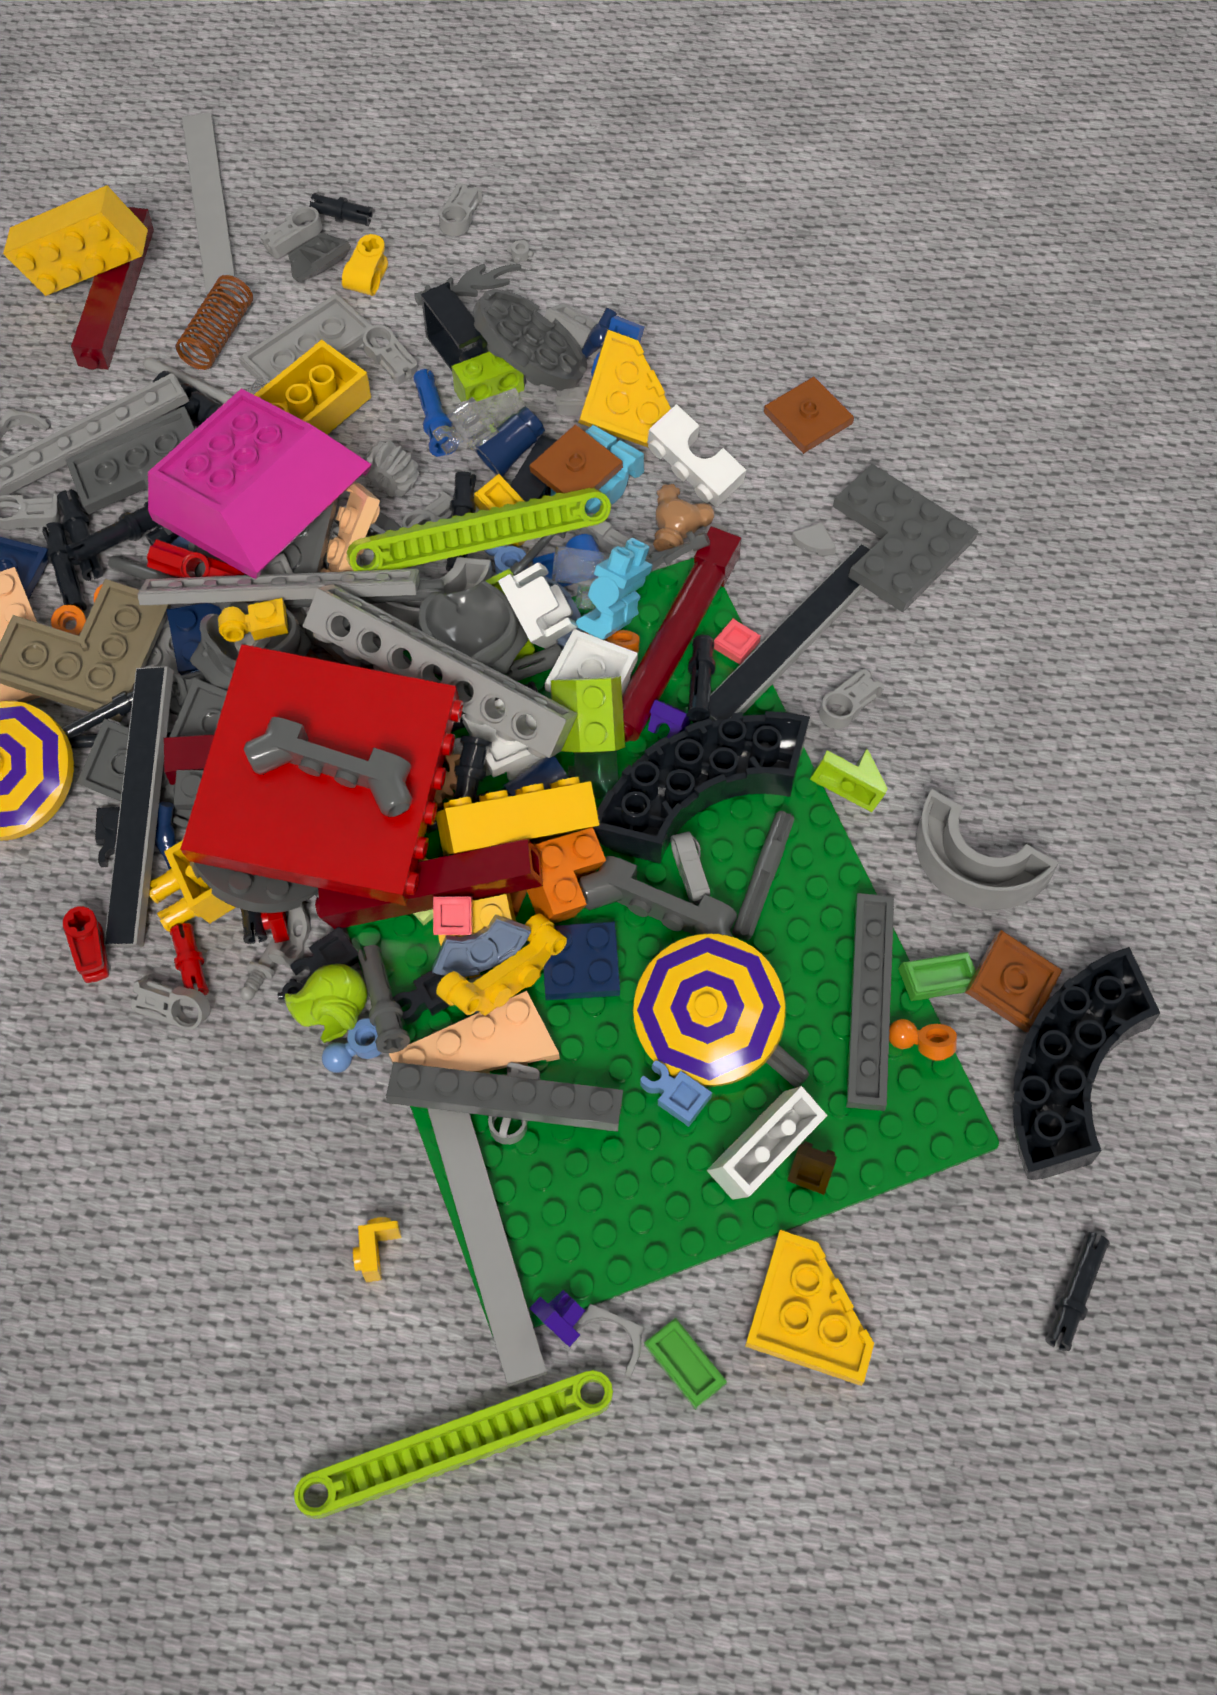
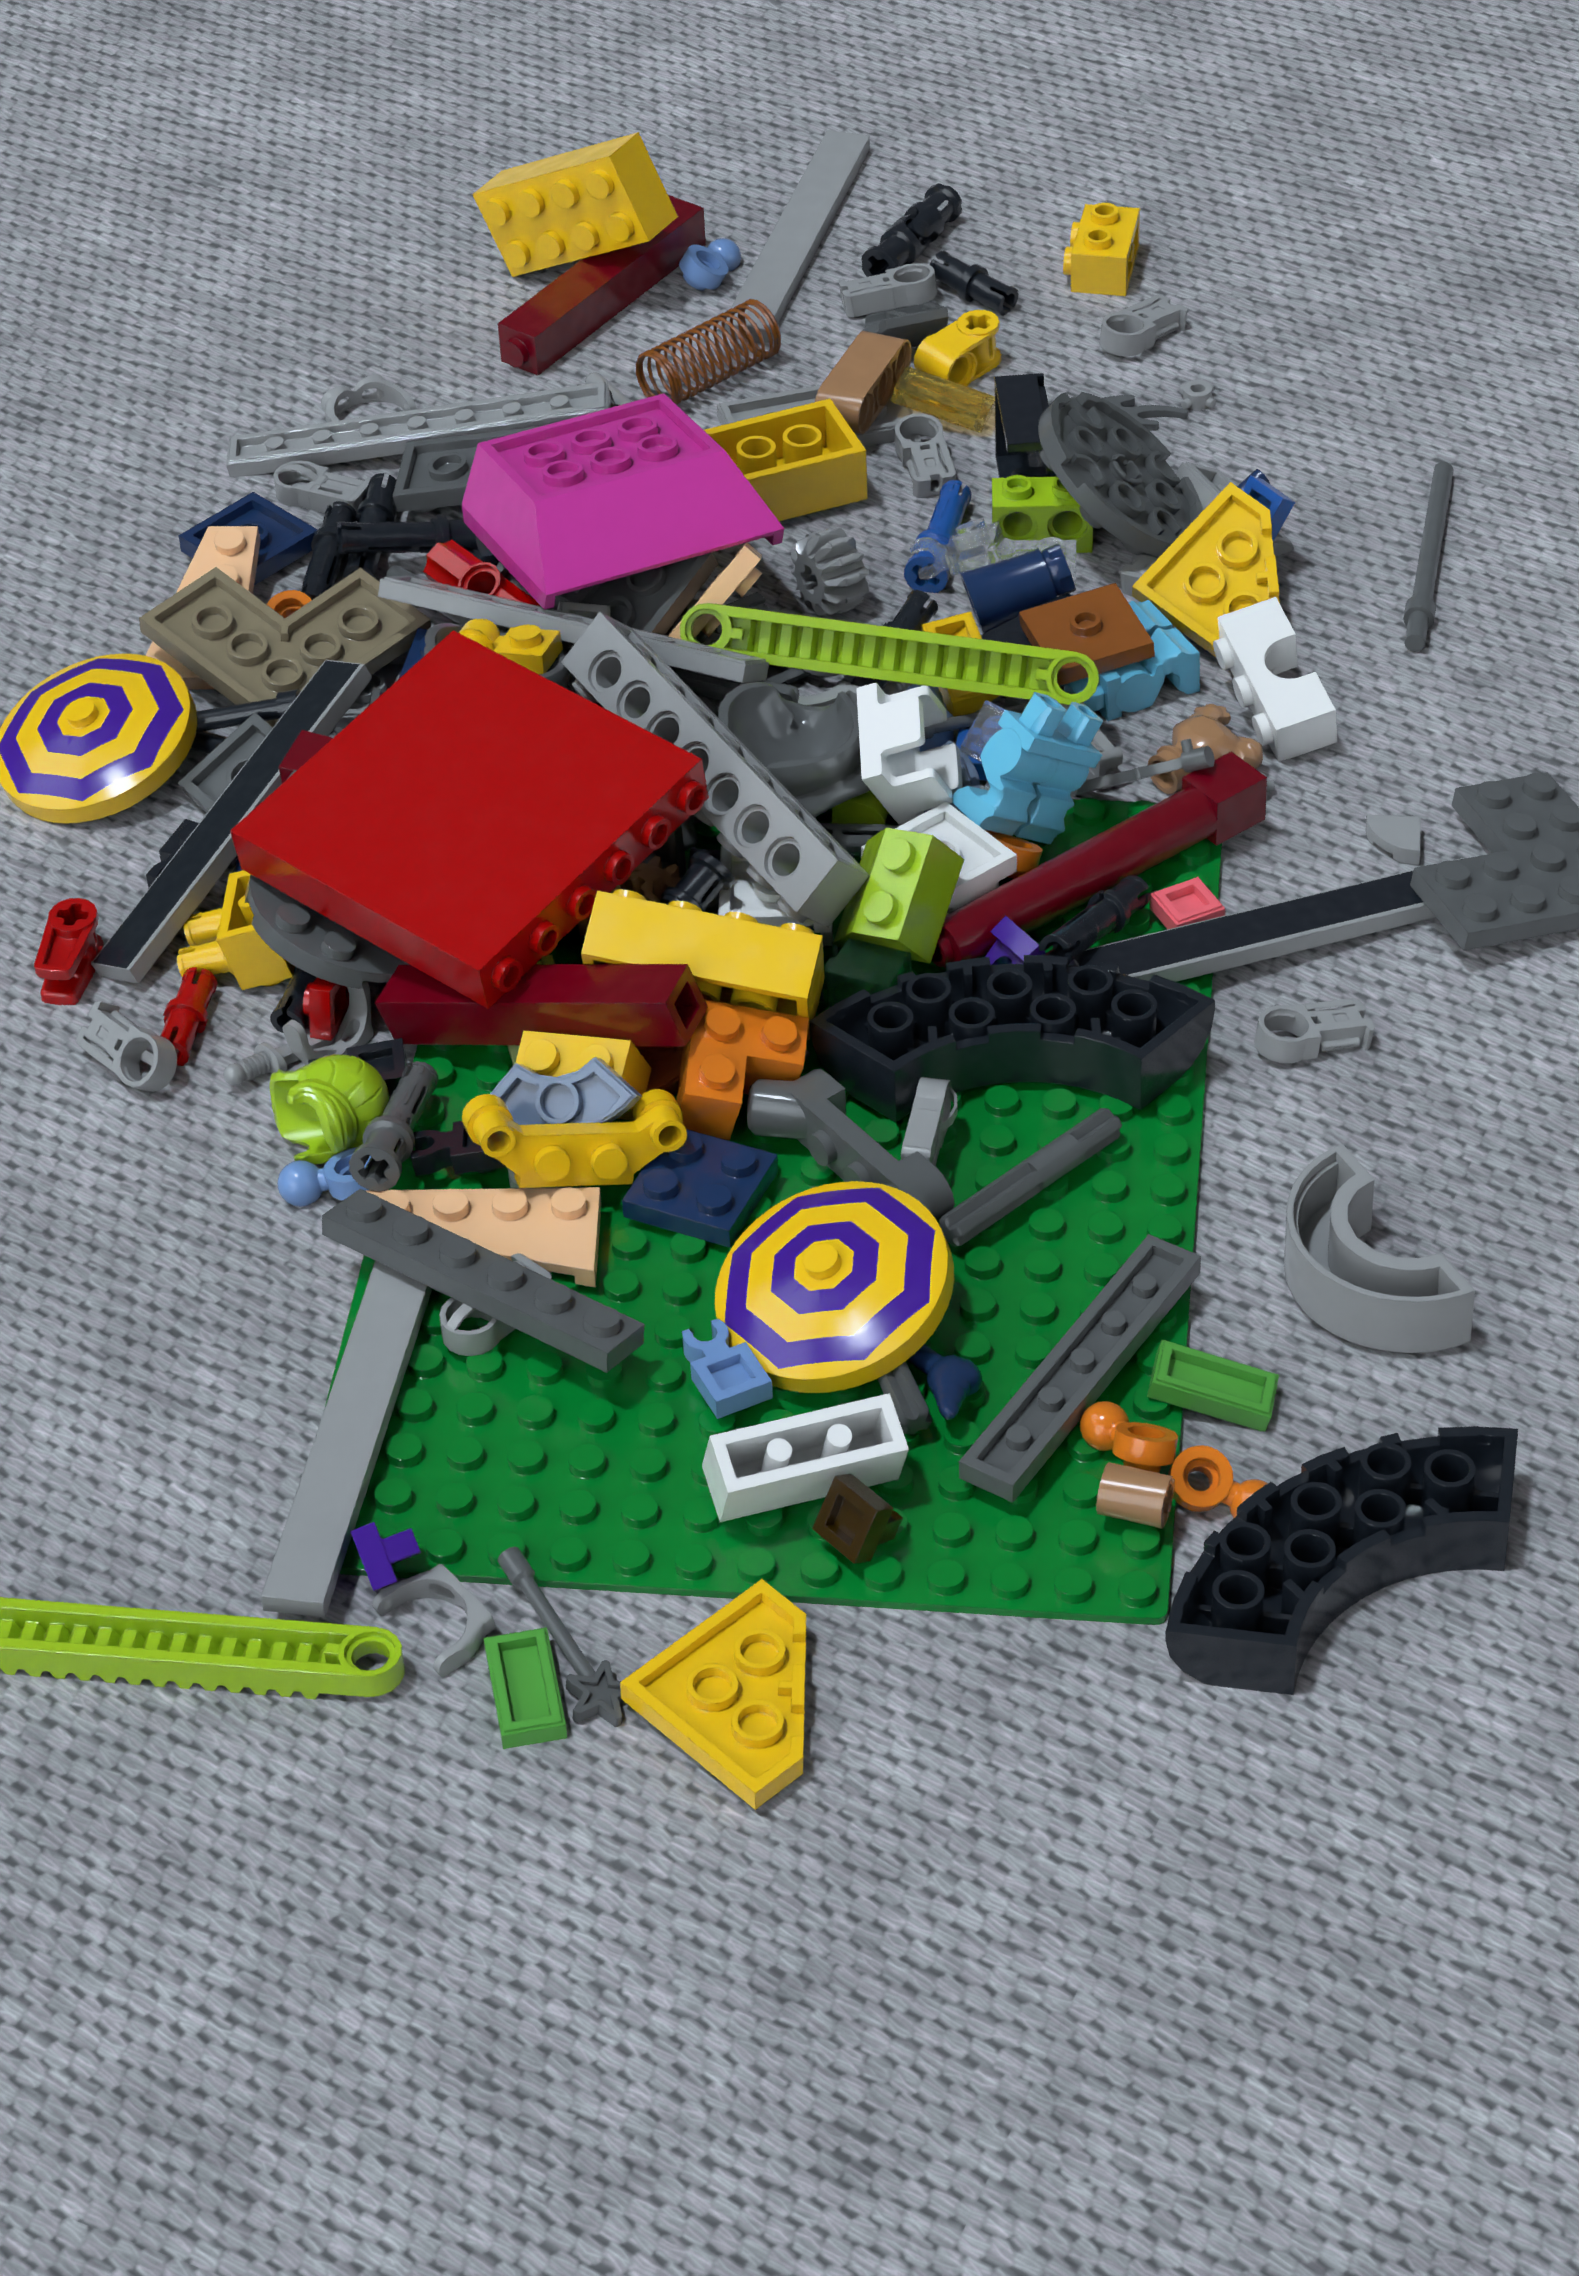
camera: 30 degrees right, 20 degrees down
dark grey plate [244,717,413,817] -> none
yellow bracket [353,1217,402,1282] -> none
coral tile [433,896,473,935] -> none
dark orange plate [764,377,854,454] -> none
lime slope [810,749,888,812] -> none
dark orange plate [965,930,1062,1033] -> none
black pin [1045,1232,1110,1351] -> none
none -> dark grey piece [498,1547,625,1727]
none -> medium blue plate [679,238,741,290]
none -> medium nougat beam [815,331,912,434]
none -> black piece [861,183,962,277]
none -> clear yellow tile [891,366,995,433]
none -> dark blue animal [908,1344,983,1420]
none -> yellow brick [1063,203,1140,296]
none -> medium nougat piece [1096,1462,1175,1528]
none -> orange plate [1168,1445,1268,1518]
none -> dark grey bar [1403,462,1454,652]

